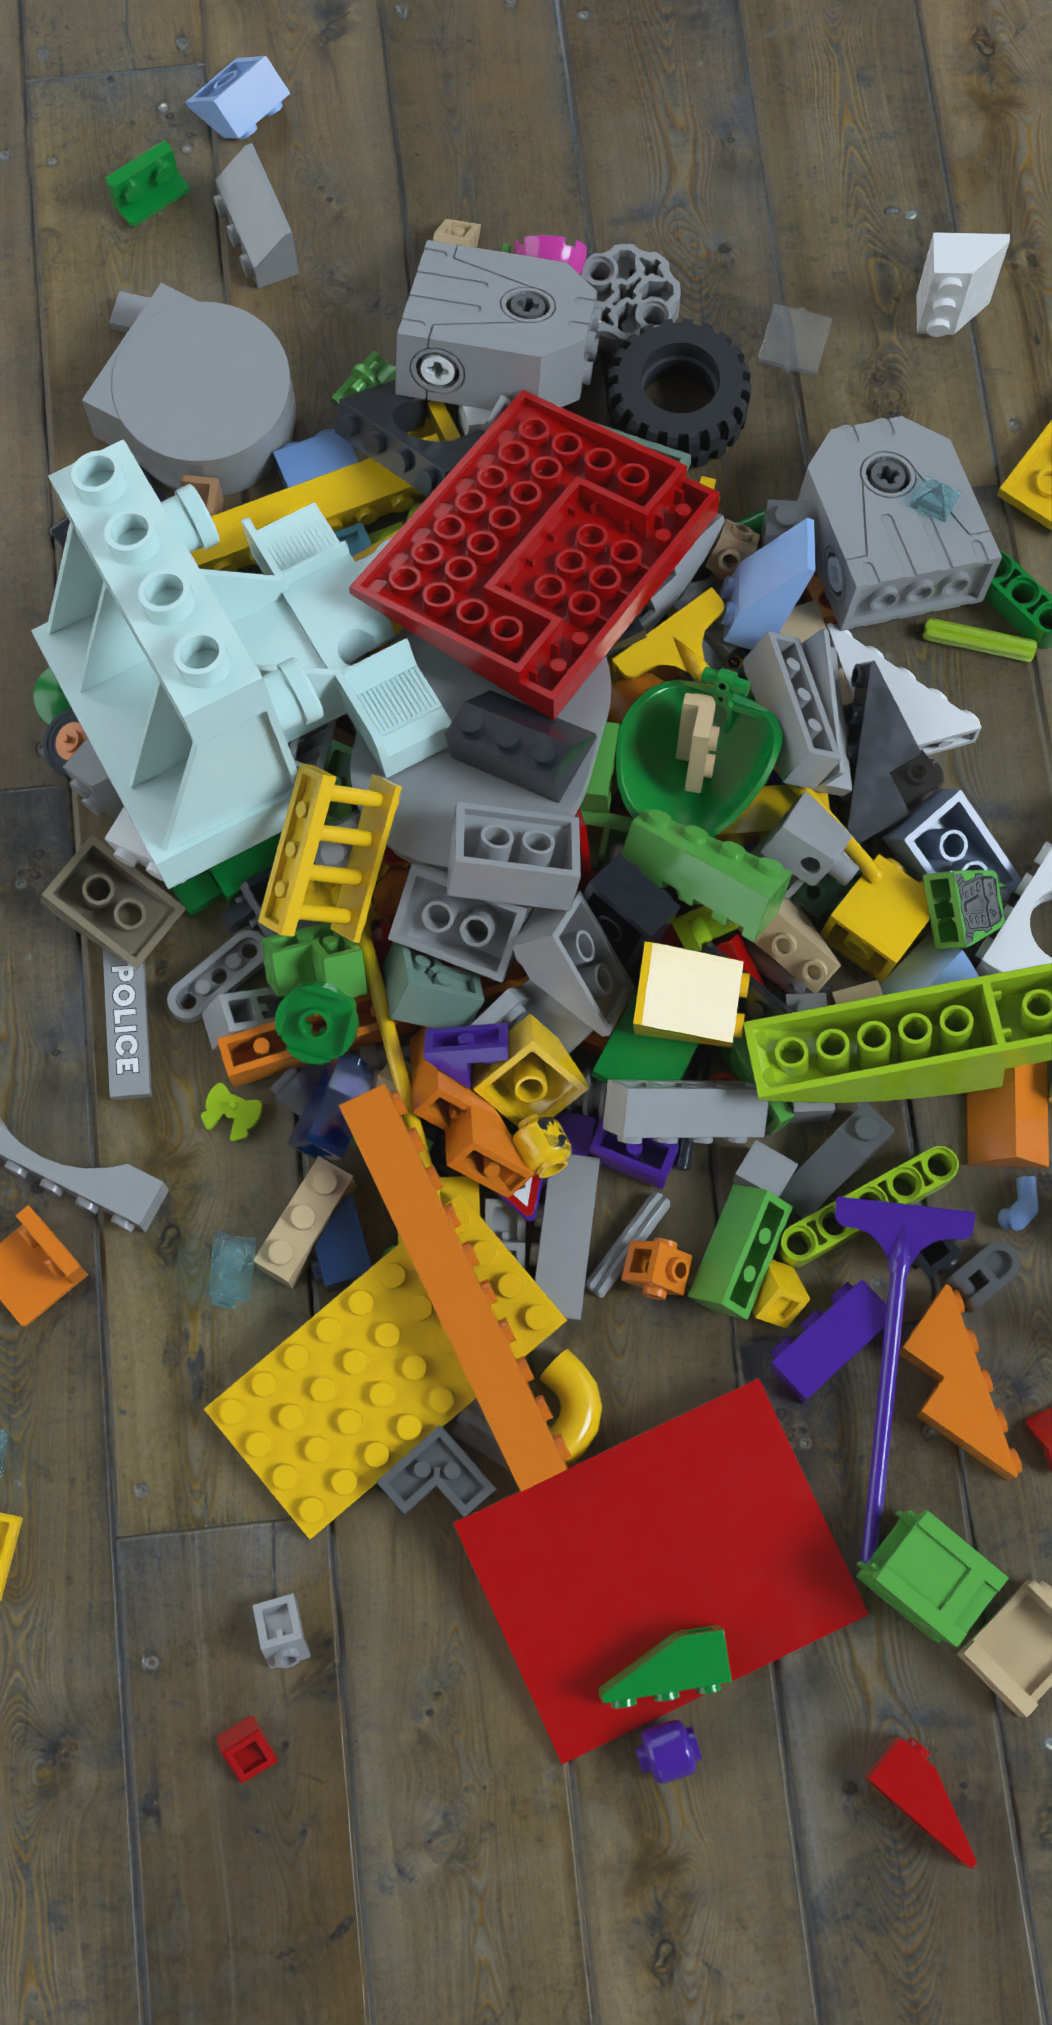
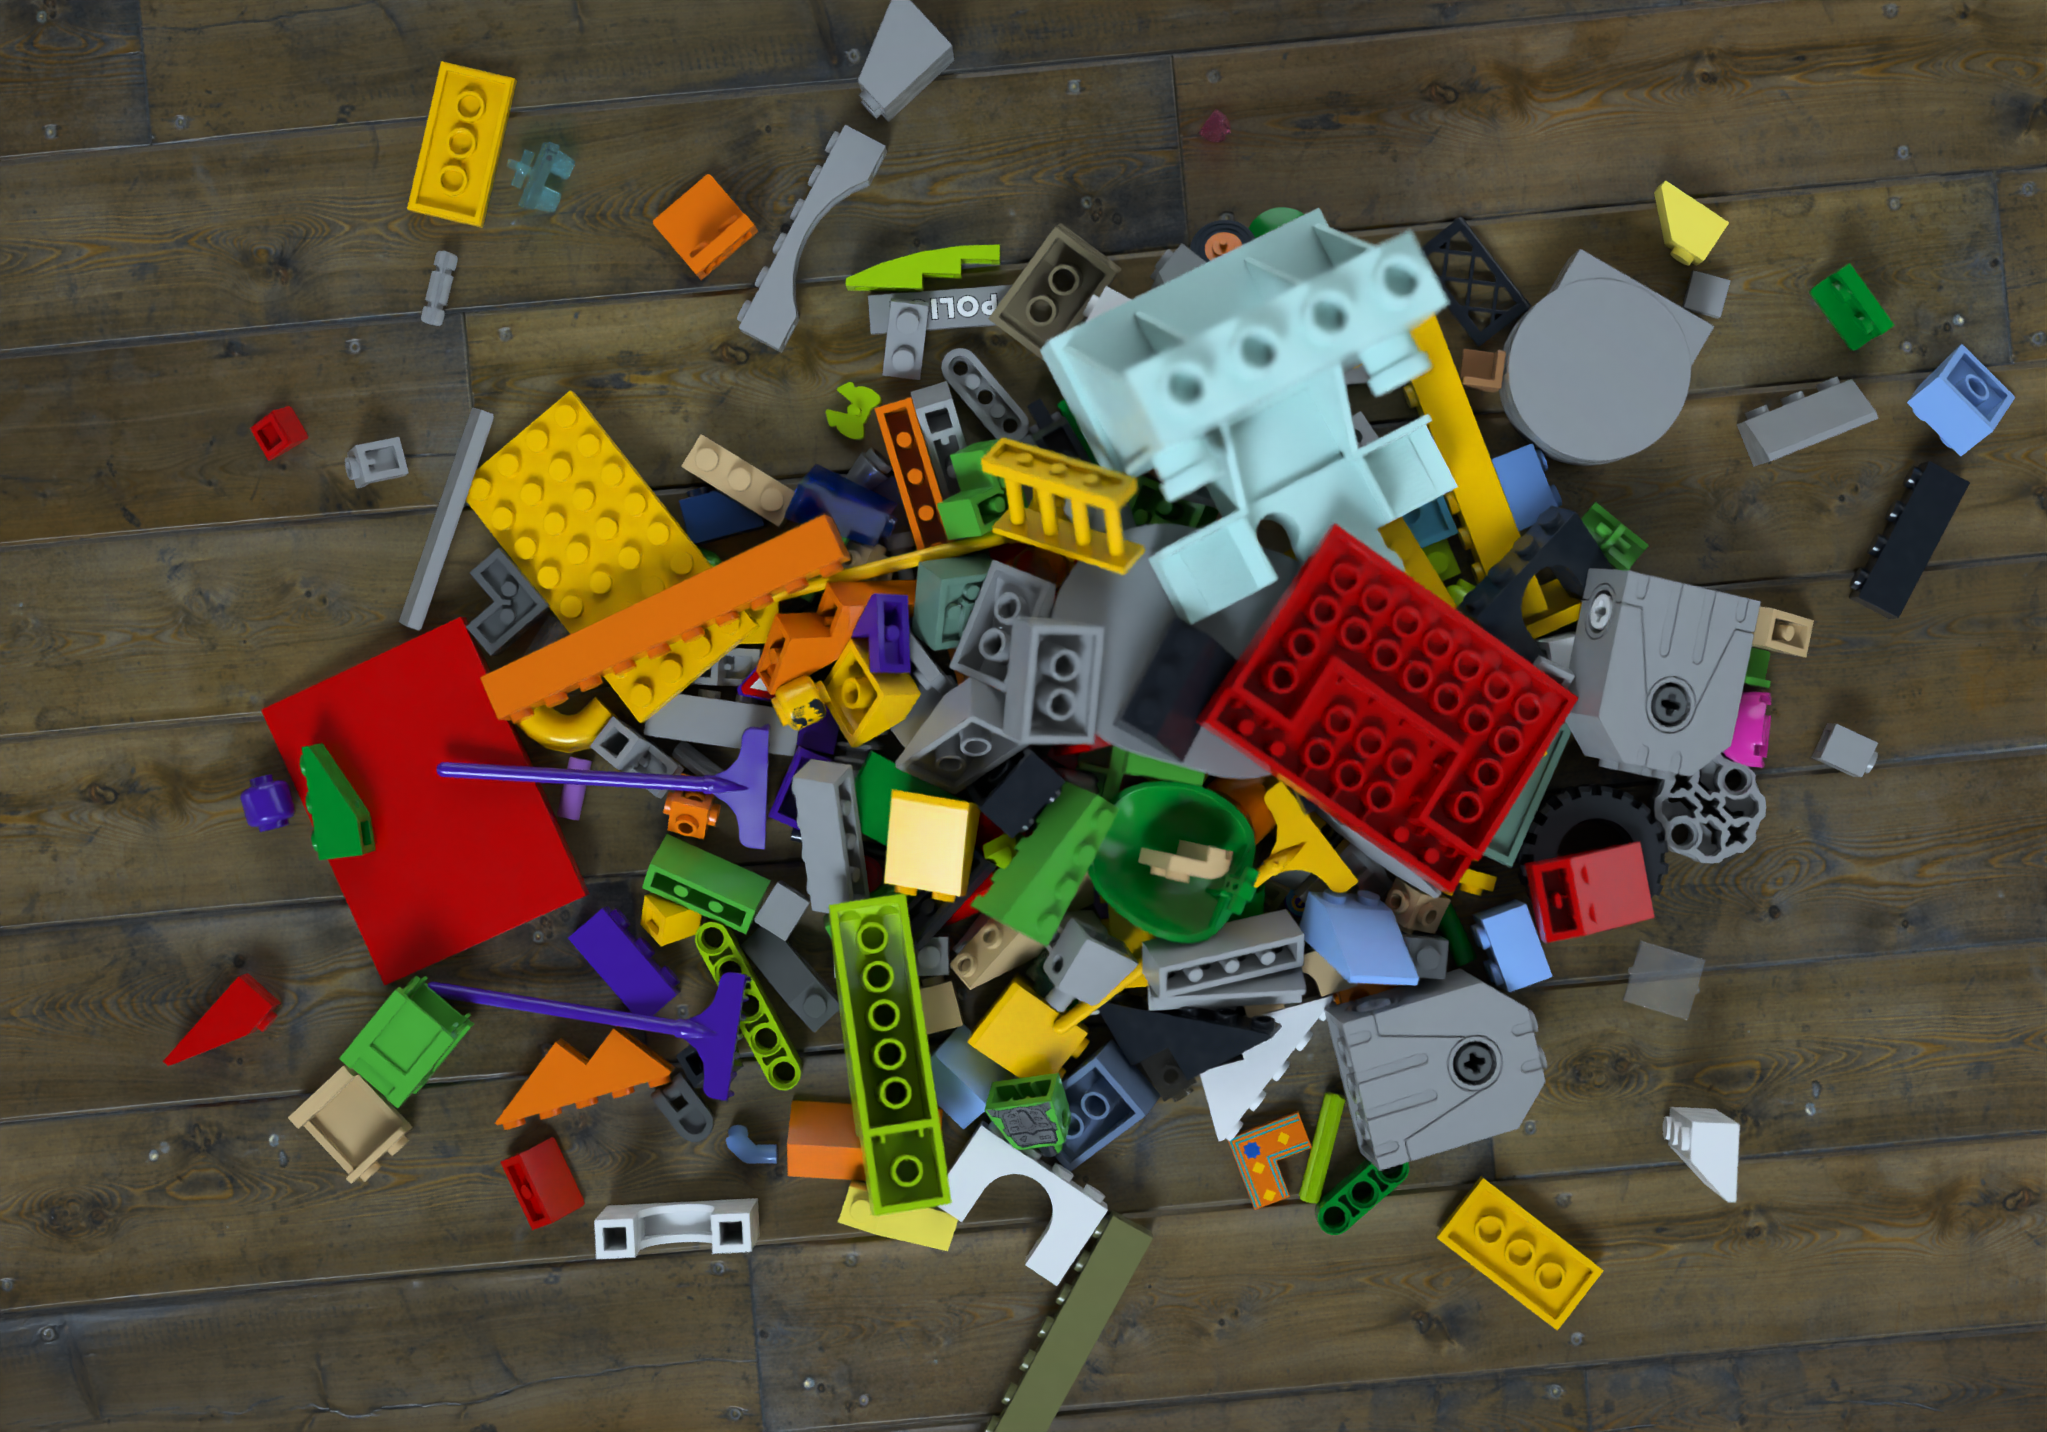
camera: 90 degrees right, 15 degrees up
clear light blue hips [208,1230,257,1309] -> none
green plate [275,981,359,1064] -> none
clear light blue slope [910,476,961,522] -> none
none -> light grey tile [399,408,494,630]
none -> light grey axle [421,251,458,326]
none -> dark purple piece [436,723,771,849]
none -> medium lavender hinge [557,756,592,820]
none -> light grey brick [590,716,684,799]
none -> lime slope [846,245,1000,292]
none -> light grey plate [882,298,929,380]
none -> orange tile [1228,1111,1312,1210]
none -> light blue brick [1470,899,1553,992]
none -> red slope [1525,842,1655,943]
none -> light yellow slope [1654,180,1729,266]
none -> light grey brick [1811,723,1878,778]
none -> black brick [1849,461,1970,619]

